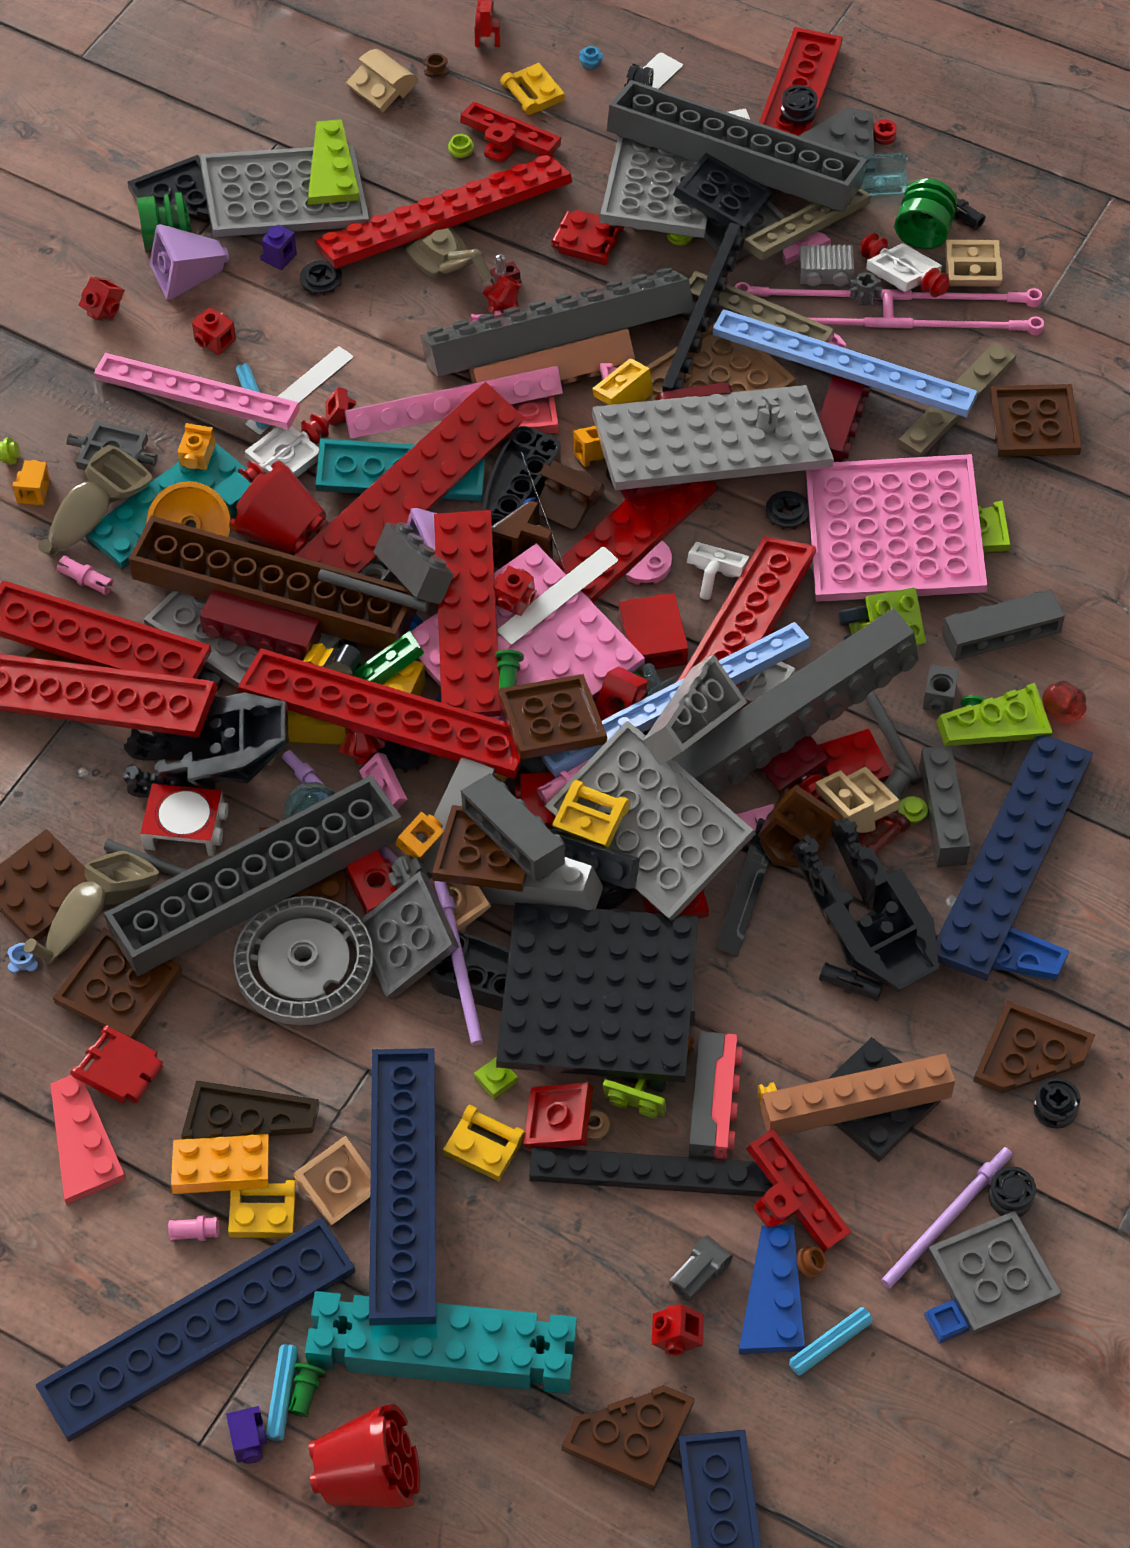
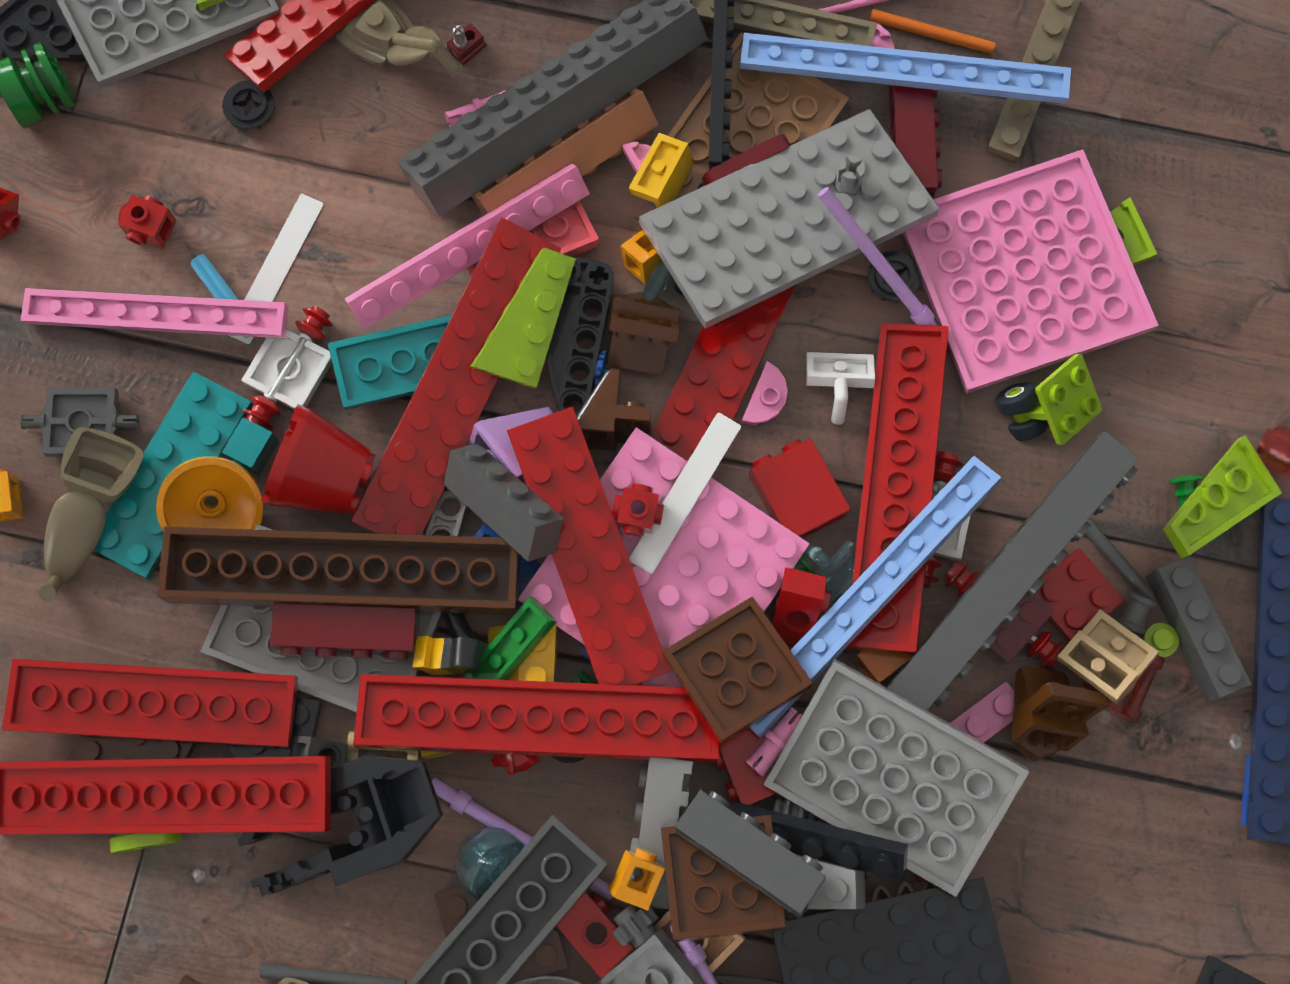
camera: 20 degrees left, 20 degrees up
bright pink pin [56,556,114,596] -> none
panel [140,784,228,856] -> none
lavender slope [149,224,229,300] -> none
light orange brick [177,423,215,470] -> none
dark purple brick [260,224,297,271] -> none
dark grey bar [318,569,429,612] -> none
red tile [325,386,356,426] -> none
bright pink plate [359,753,408,810] -> none
red rock [483,274,521,314] -> none
green pin [495,650,524,689] -> none
black sticker [521,452,565,573] -> none
yellow plate [552,780,630,848] -> none
light grey wedge [643,654,747,766] -> none
black sticker [716,818,769,956] -> none
black connector [793,818,939,992] -> none
black pin [819,962,884,1001] -> none
dark grey brick [923,664,959,713] -> none
dark grey brick [942,589,1065,661] -> none
reddish brown plate [989,384,1081,457] -> none
none -> lime plate [109,833,183,854]
none -> lime wing [470,248,576,388]
none -> clear light blue tile [641,261,672,302]
none -> lavender bar [818,187,938,325]
none -> orange piece [869,9,996,55]

